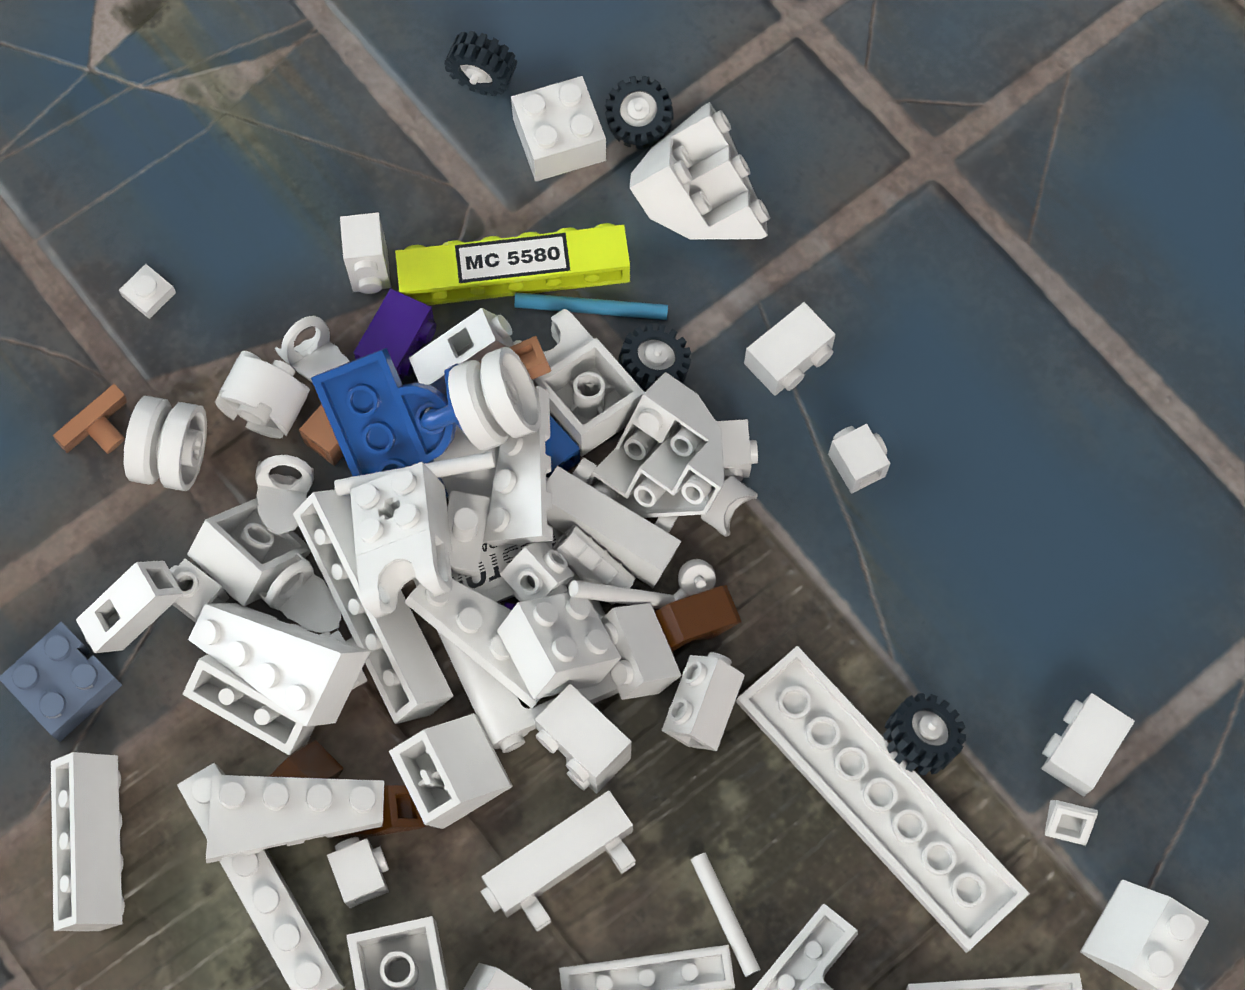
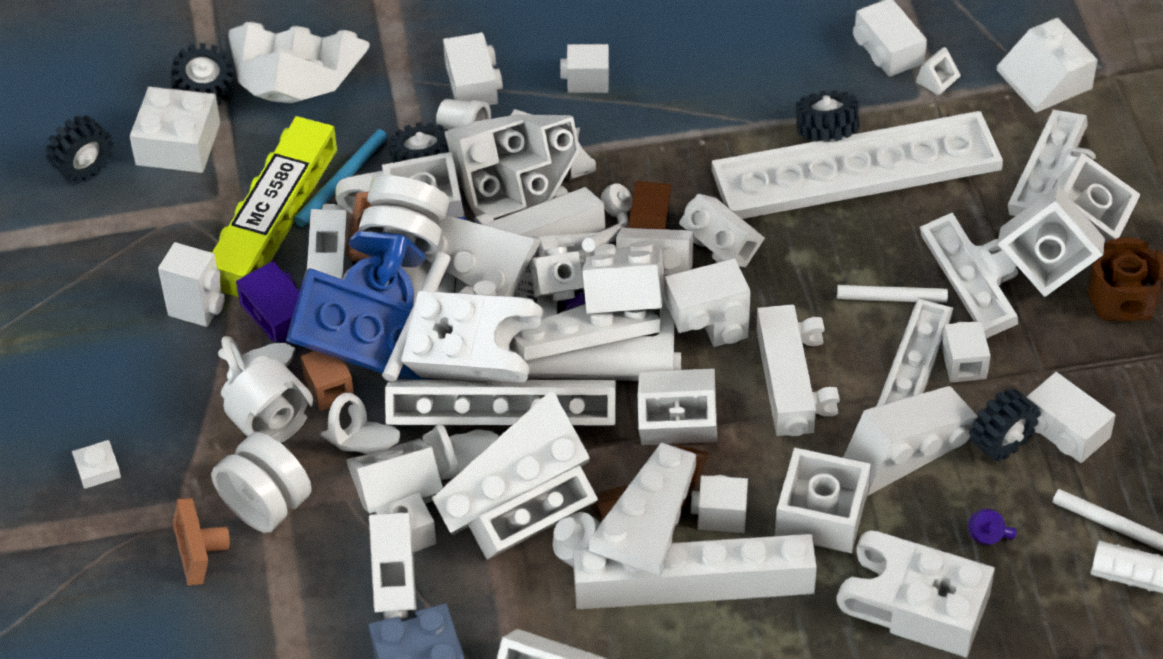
camera: 60 degrees left, 20 degrees down
none -> white piece [436,99,491,130]
none -> white piece [552,512,601,569]

